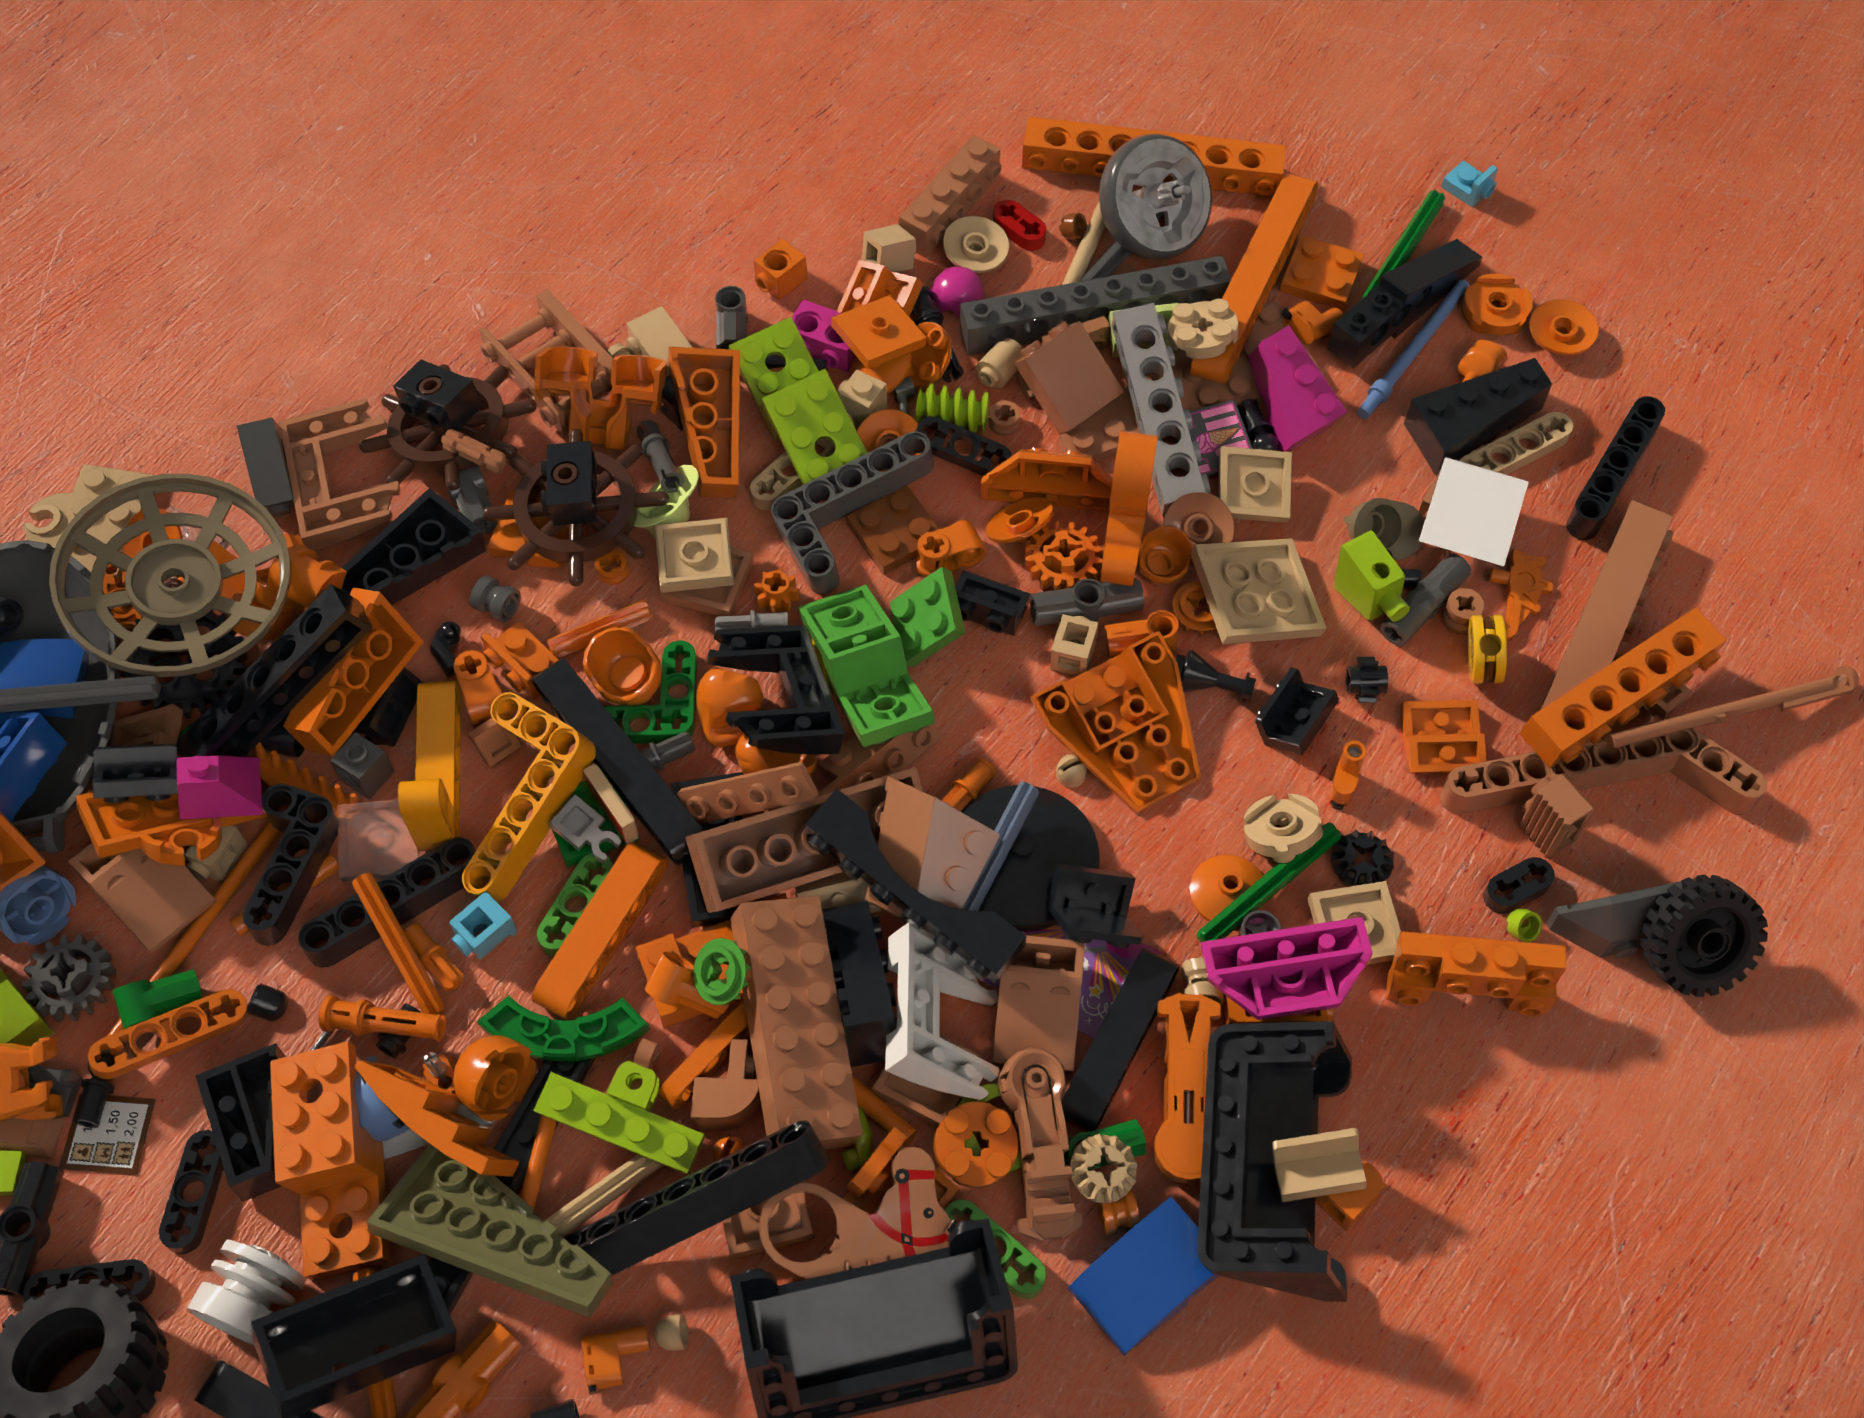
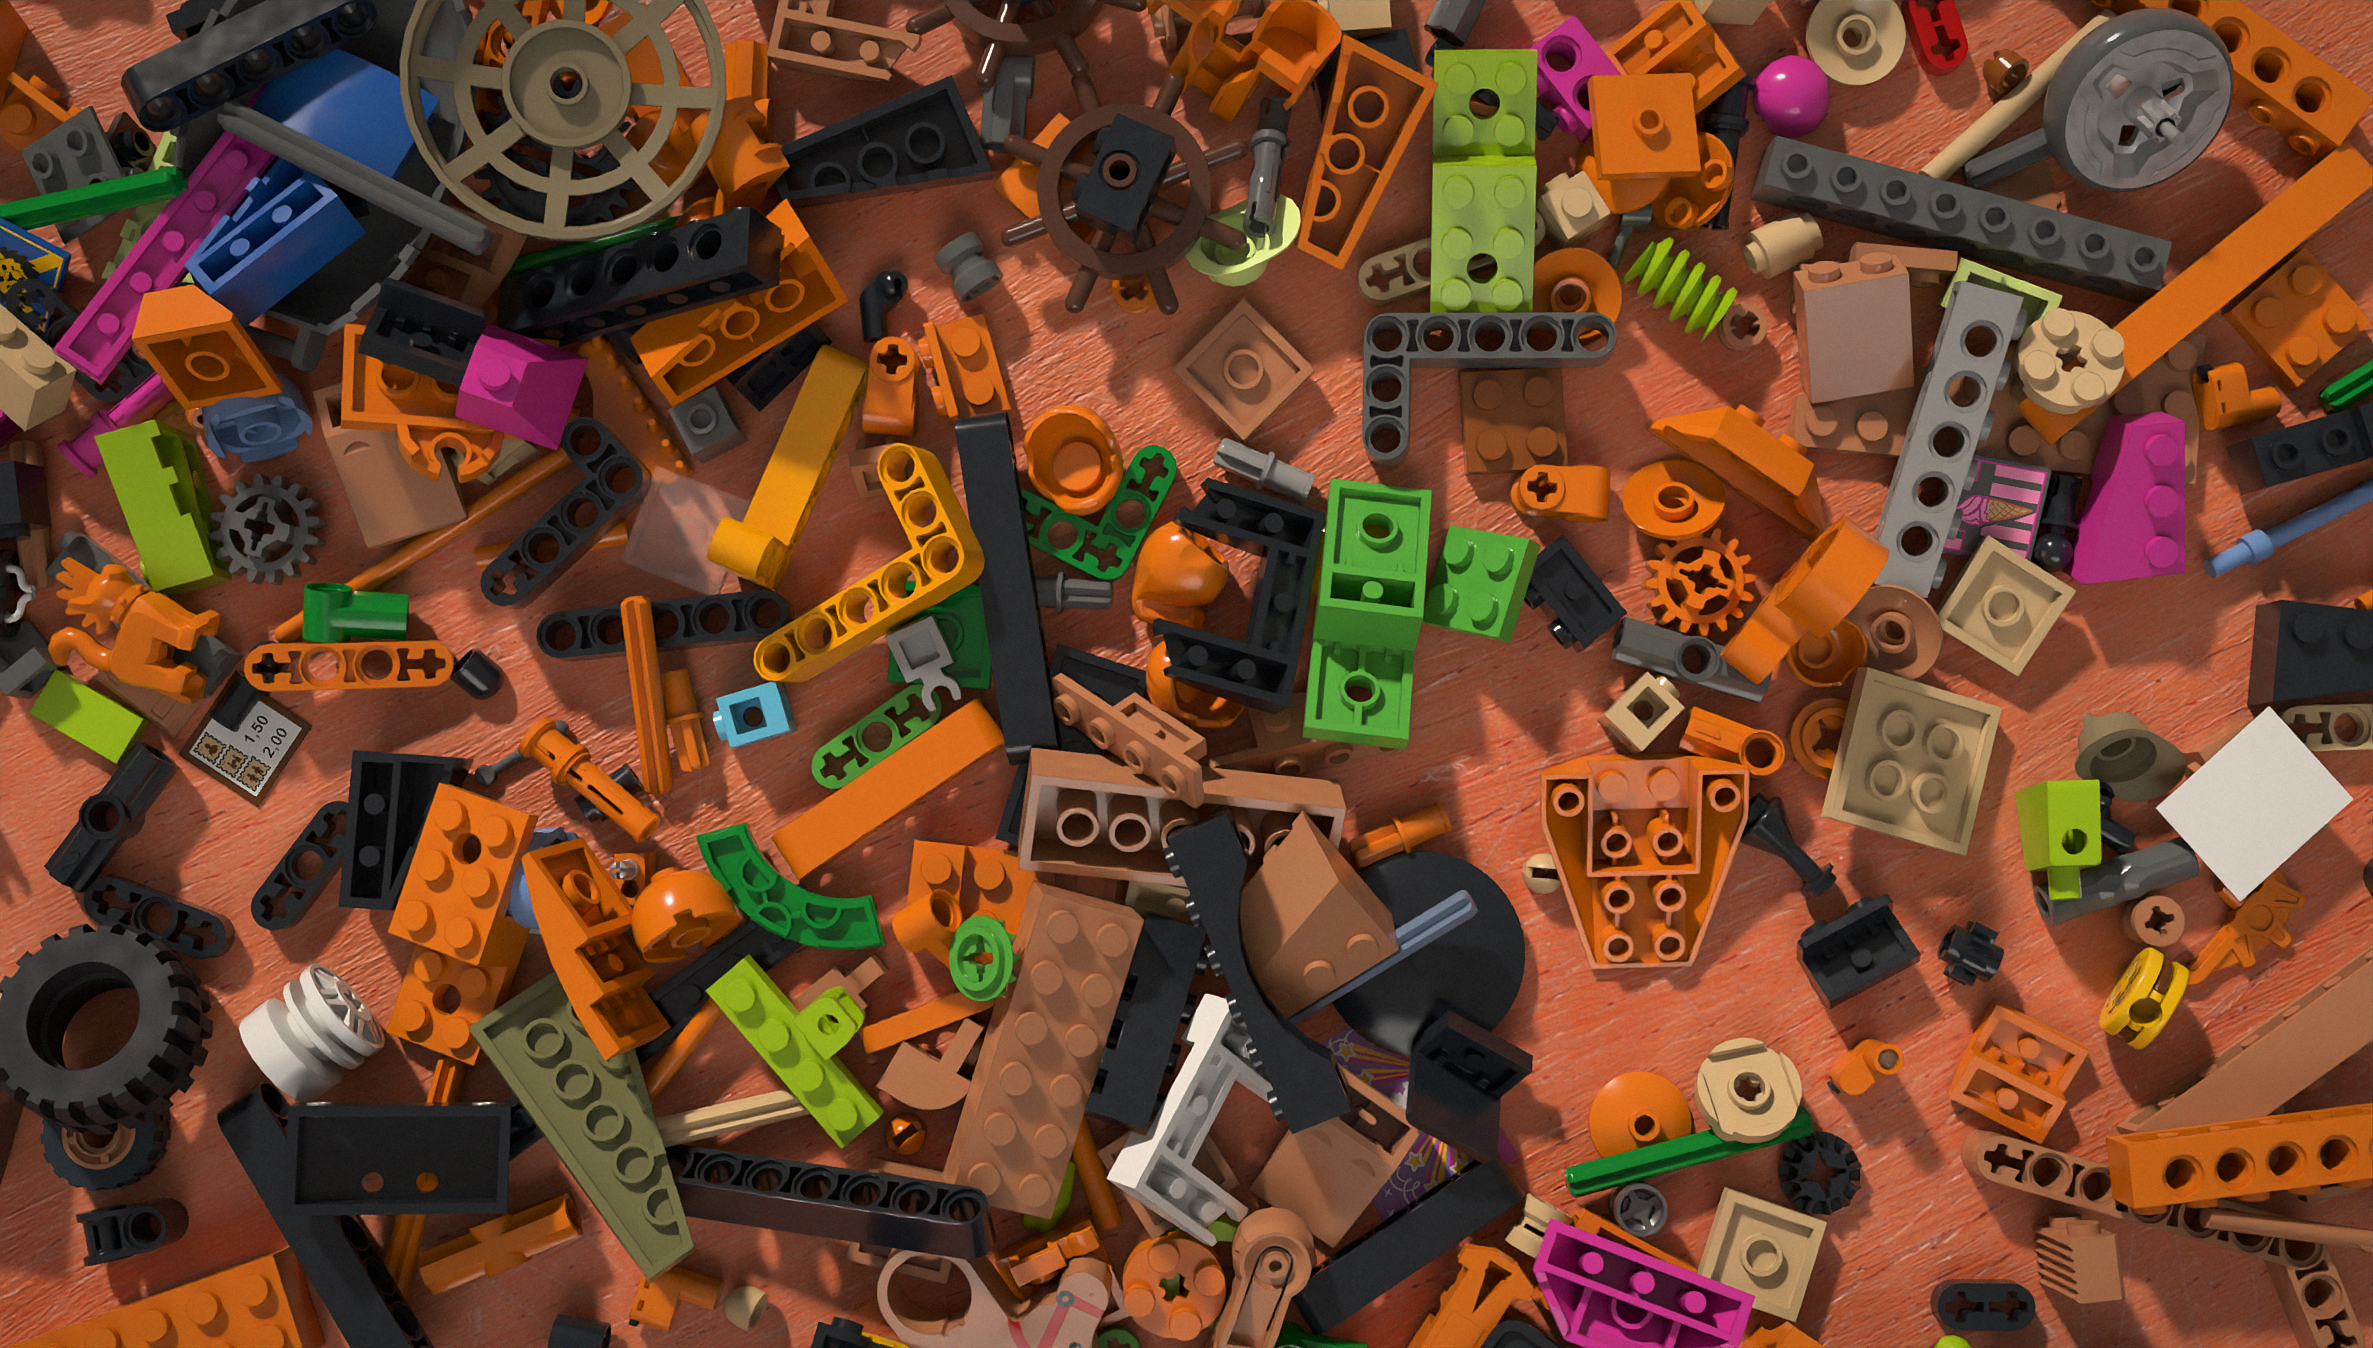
camera: 25 degrees right, 25 degrees up
nougat axle [441,429,507,473] -> none
orange axle [547,600,652,659] -> none
tan tile [583,764,639,845] -> none
tan plate [655,518,734,593] -> none
orange gear [754,568,800,613] -> none
black beam [914,416,1012,476] -> none

